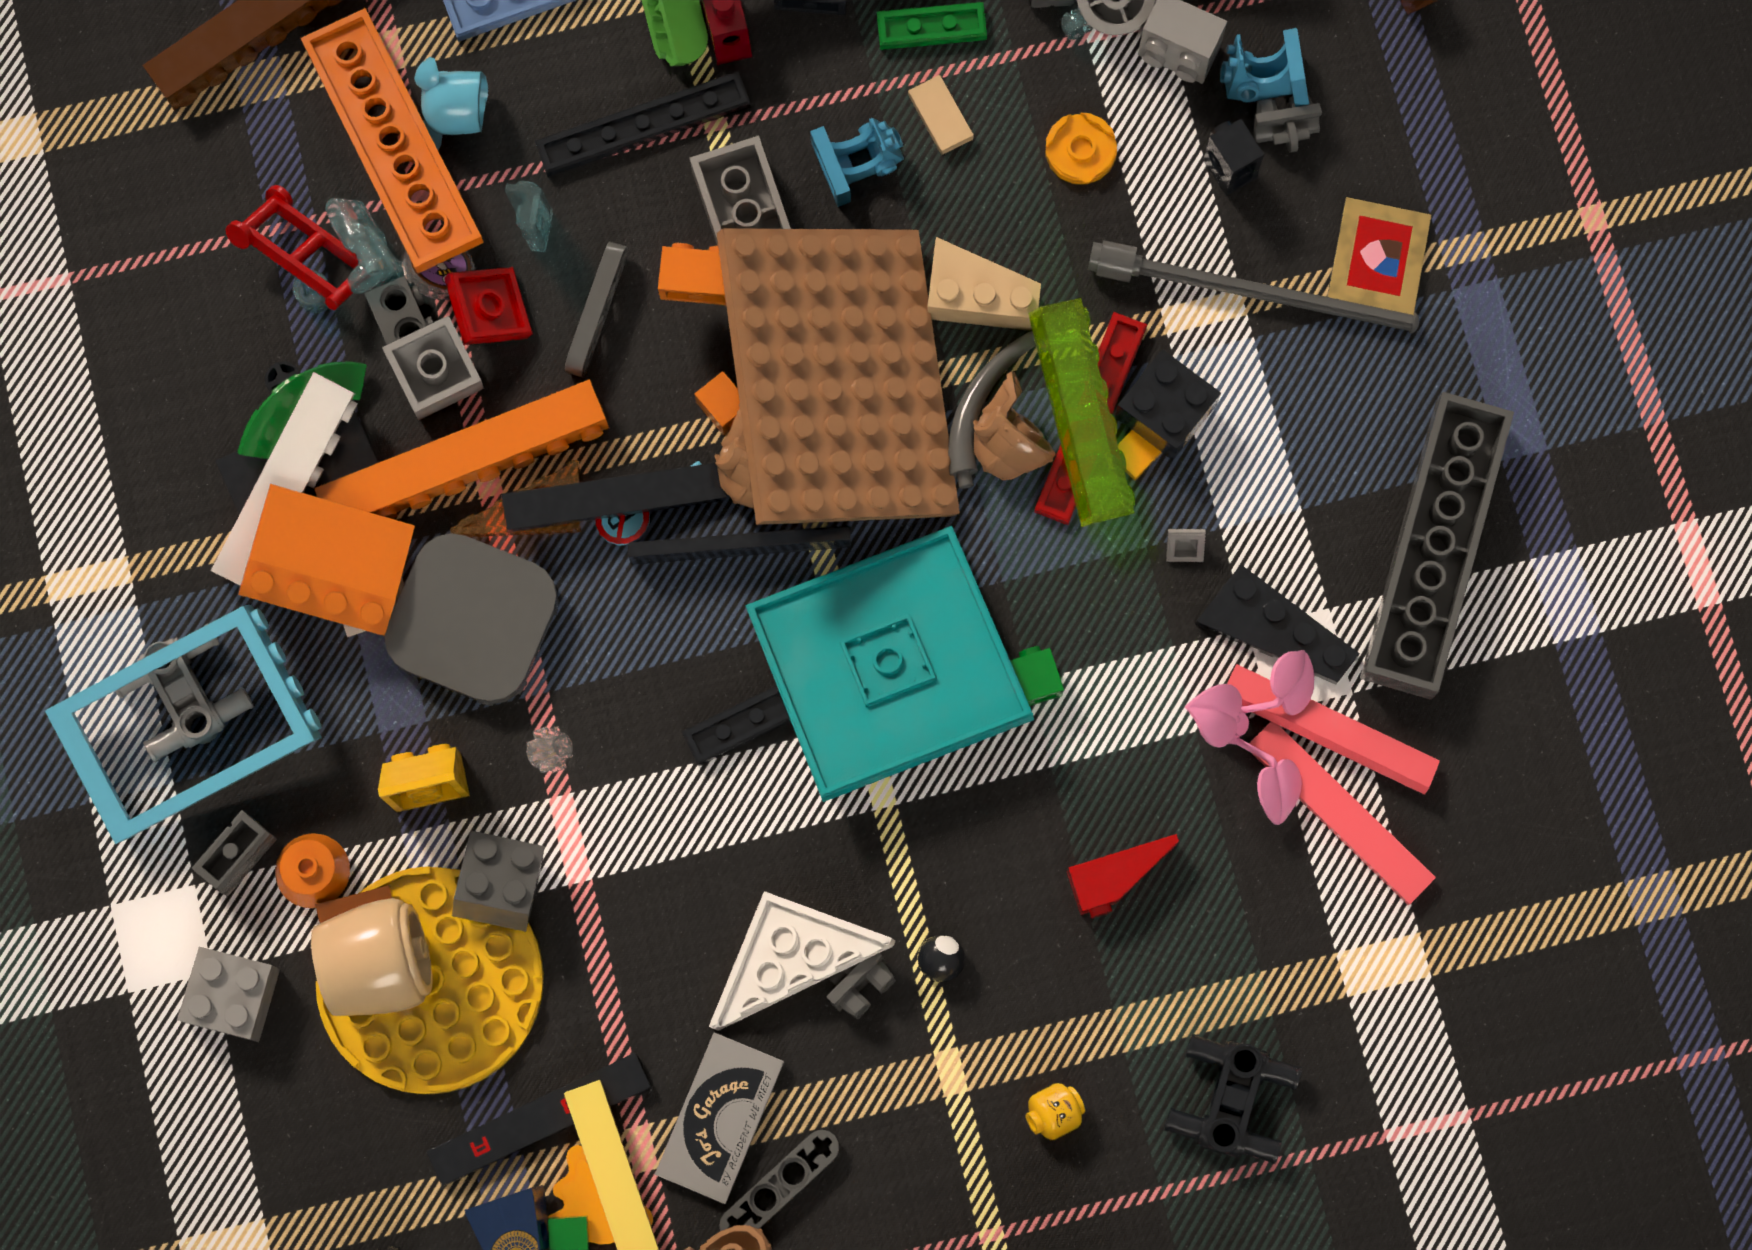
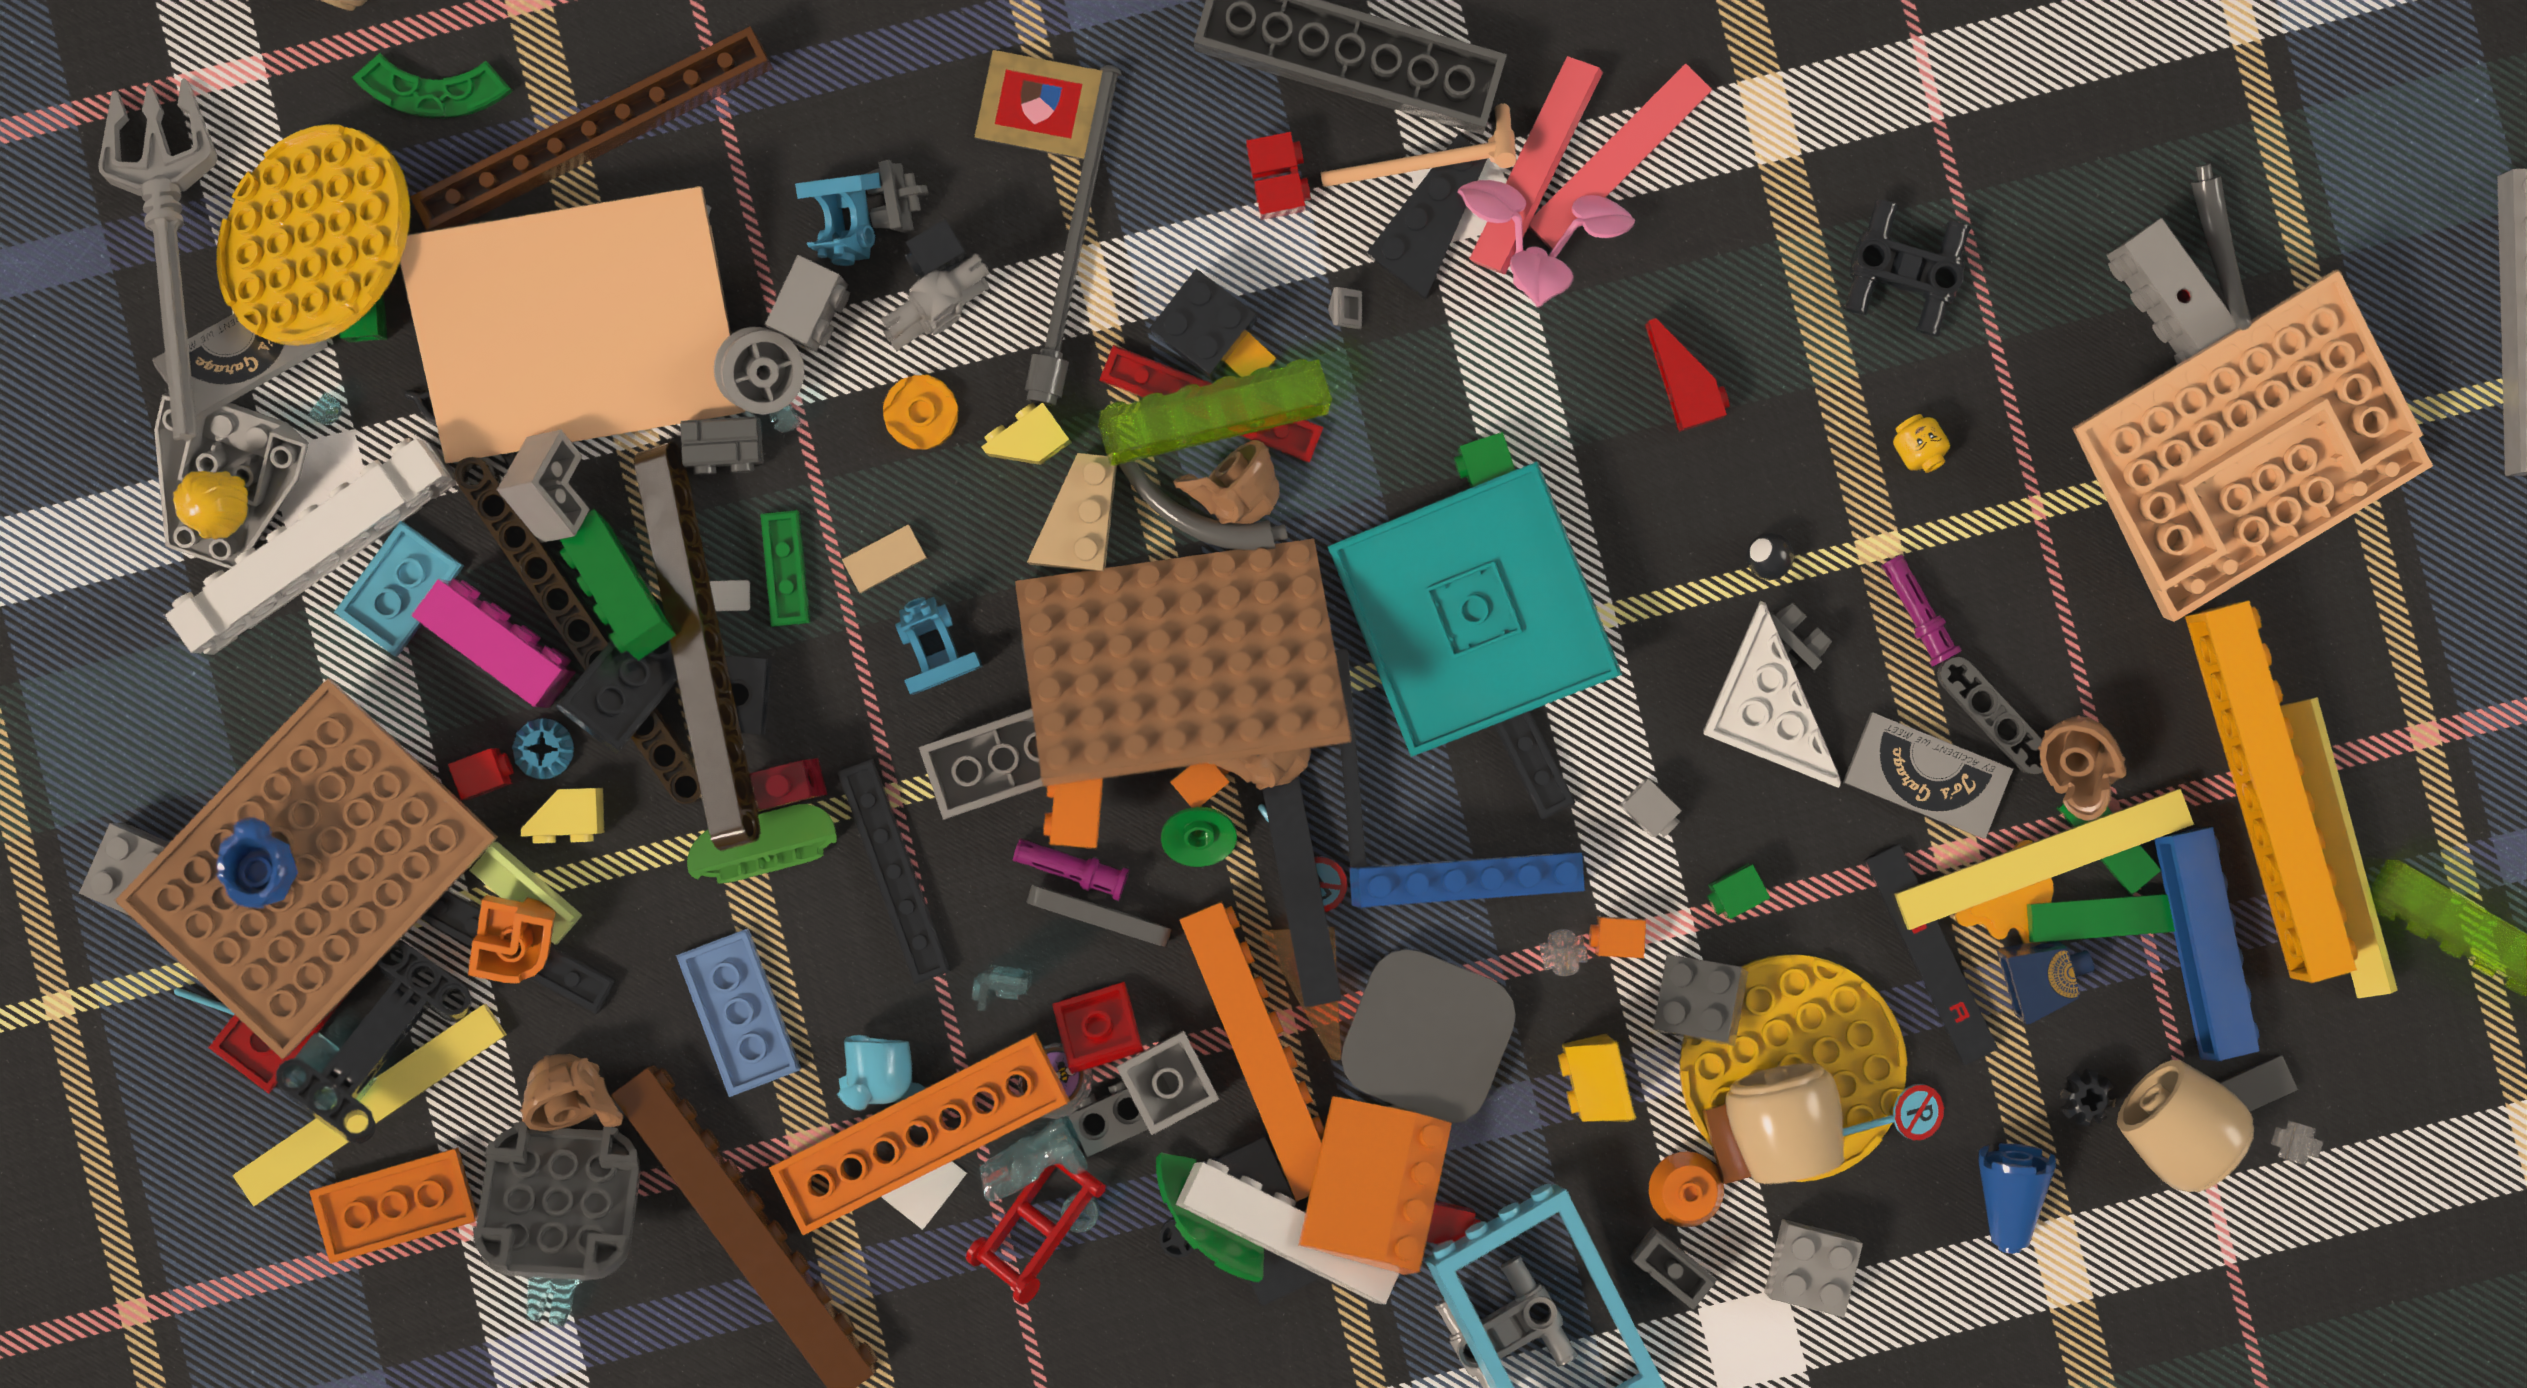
camera: 90 degrees left, 10 degrees up
none -> light grey piece [880,254,990,352]
none -> white sticker [882,1141,967,1230]
none -> light yellow slope [982,403,1071,465]
none -> magenta pin [1013,838,1129,901]
none -> green dish [1161,807,1237,867]
none -> red piece [1246,132,1311,220]
none -> light nougat bar [1321,104,1516,187]
none -> blue brick [1349,852,1585,907]
none -> red brick [1426,1200,1481,1245]
none -> orange brick [1589,916,1646,958]
none -> light grey brick [1619,779,1681,838]
none -> green brick [1707,863,1770,919]
none -> piece [1843,1084,1944,1140]
none -> magenta pin [1881,554,1962,667]
none -> blue cone [1978,1143,2056,1254]

